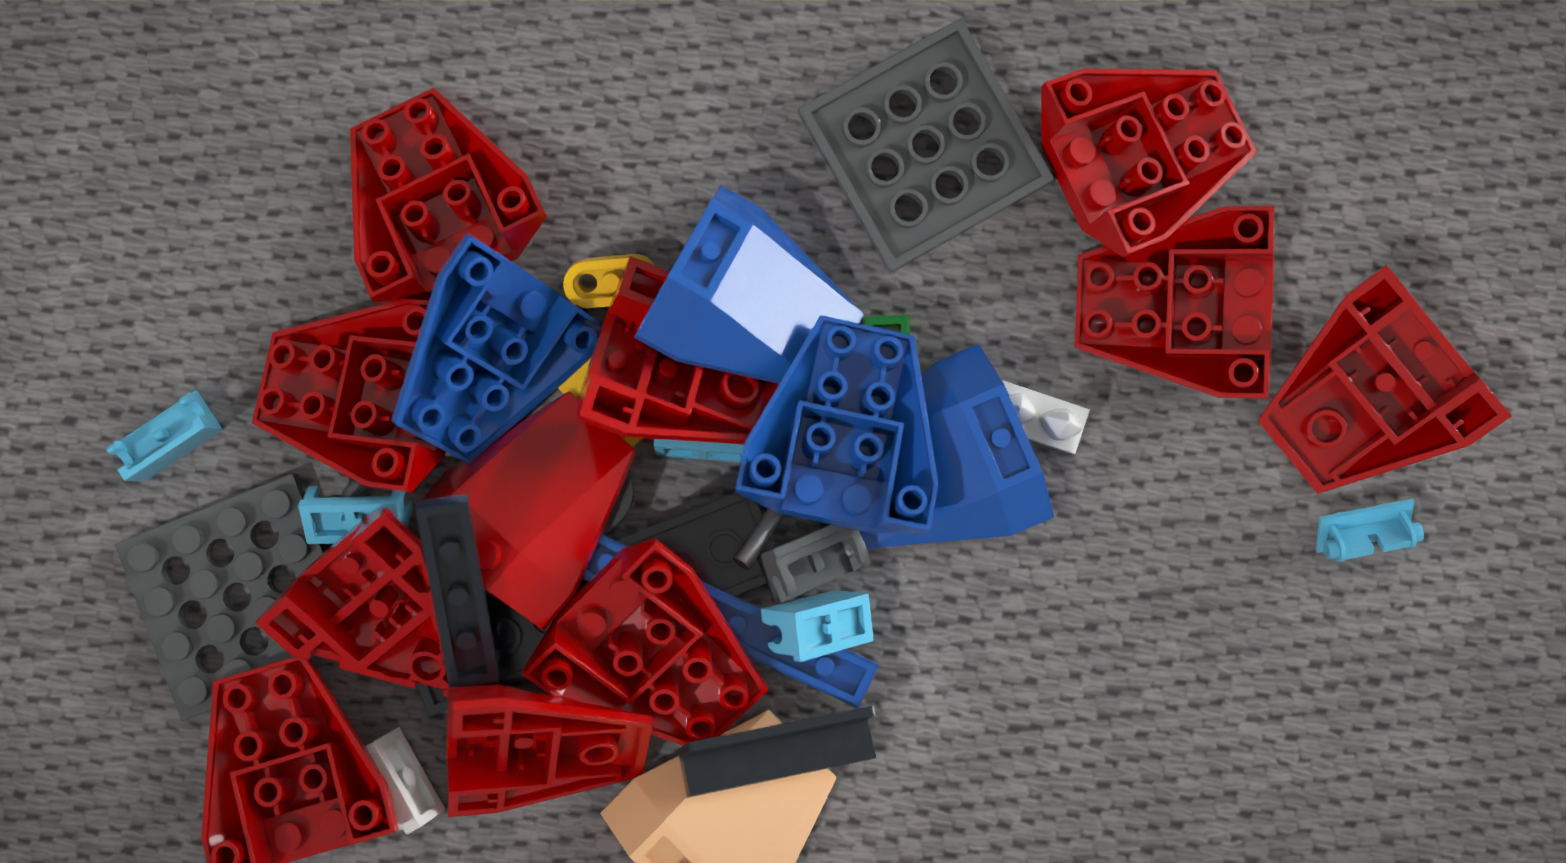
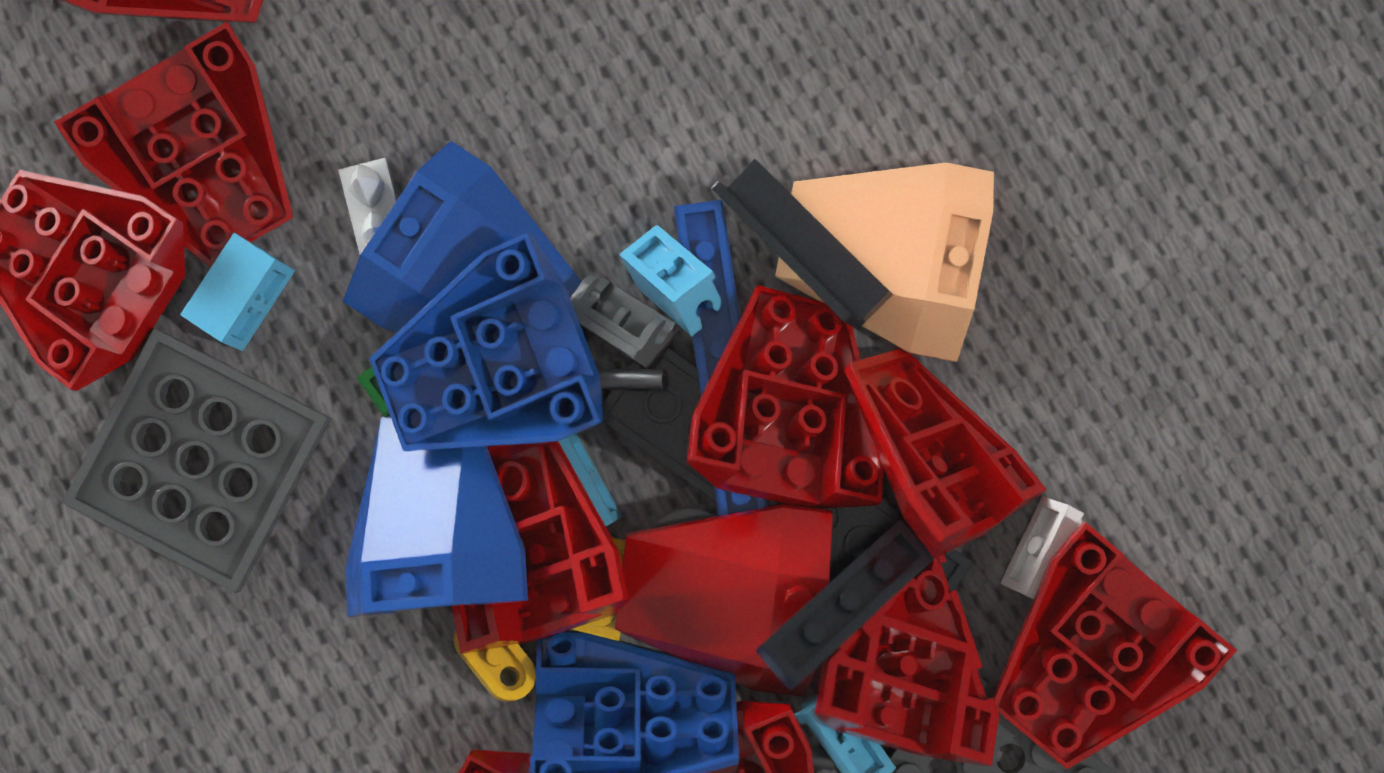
camera: 120 degrees left, 0 degrees up
none -> medium azure hinge [180,233,295,351]

